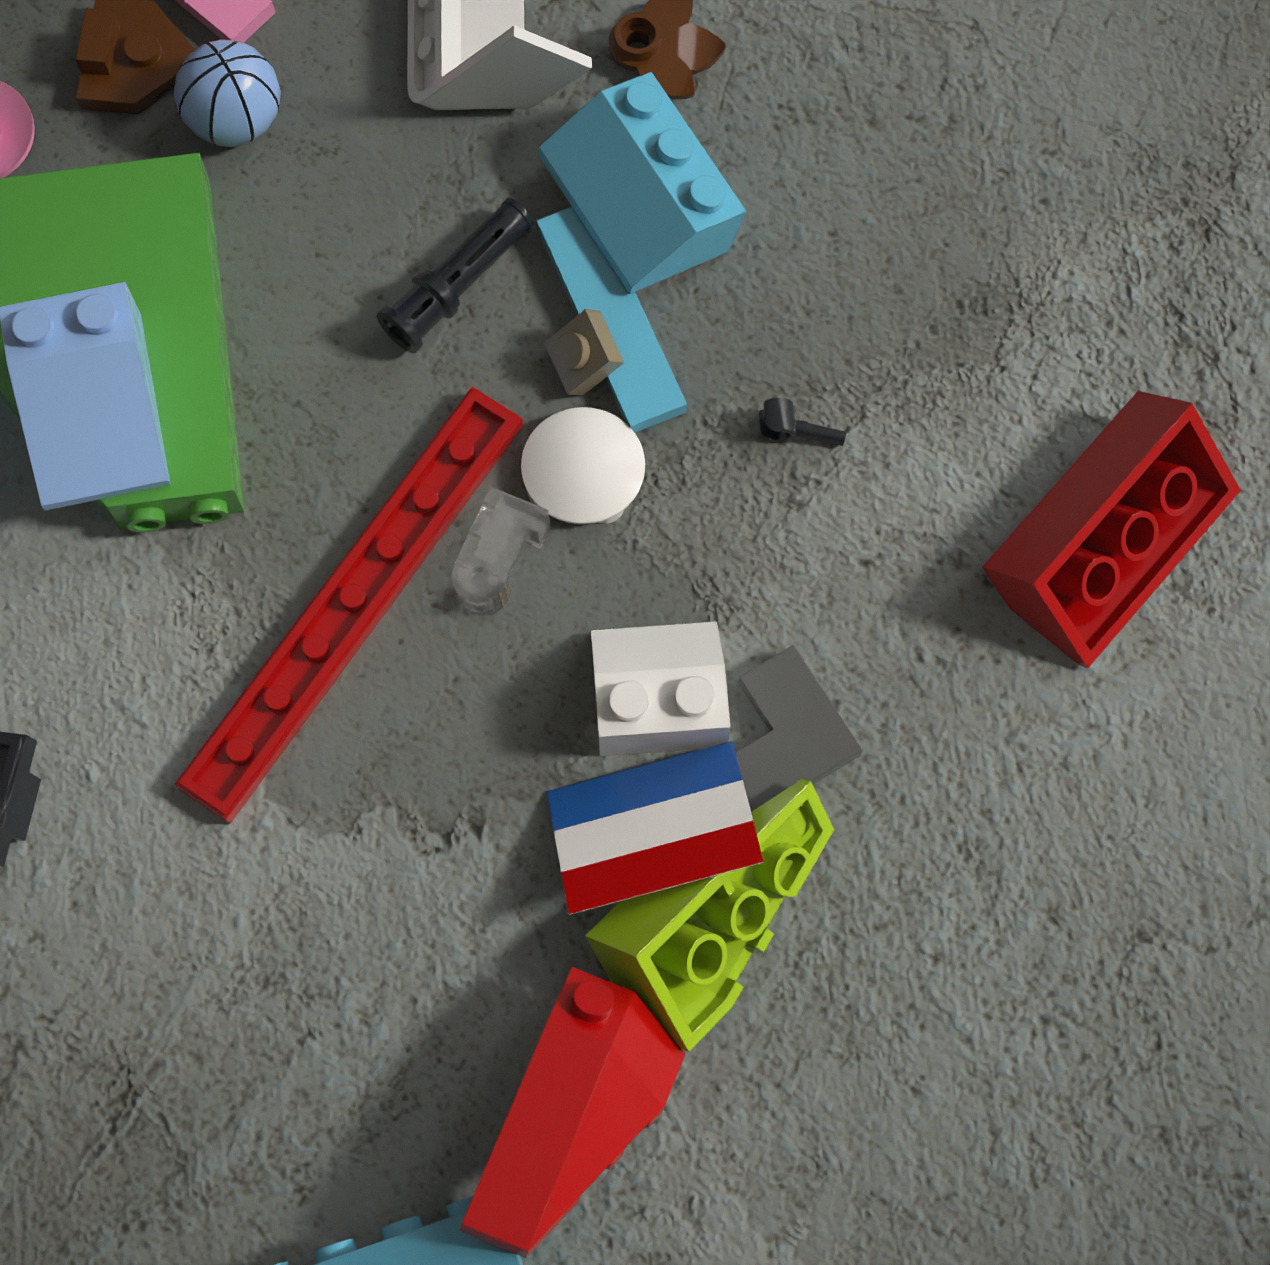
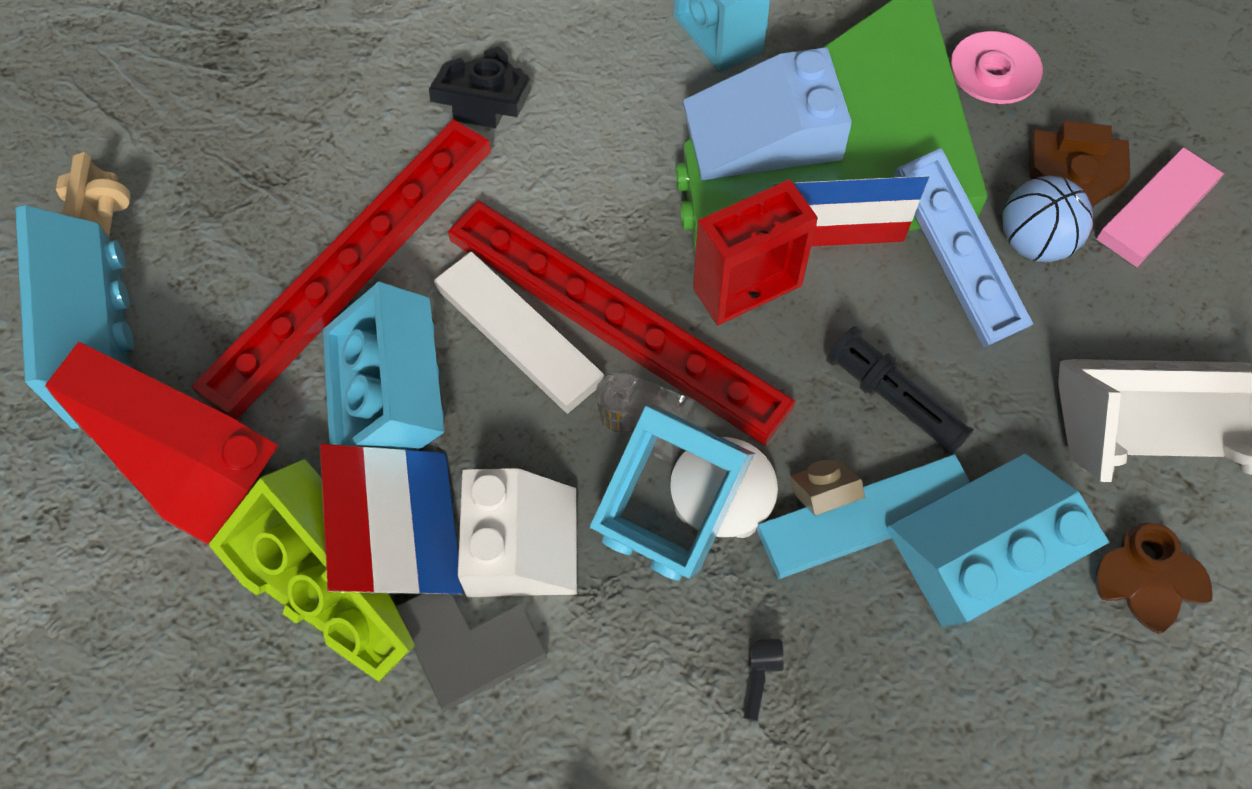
camera: 95 degrees right, 10 degrees down
none -> red plate [191,119,491,420]
none -> medium azure slope [323,281,444,451]
none -> white tile [434,252,605,414]
none -> medium azure window [589,406,755,581]
none -> red window [693,179,818,326]
none -> sticker [773,176,930,247]
none -> light blue tile [893,148,1033,348]

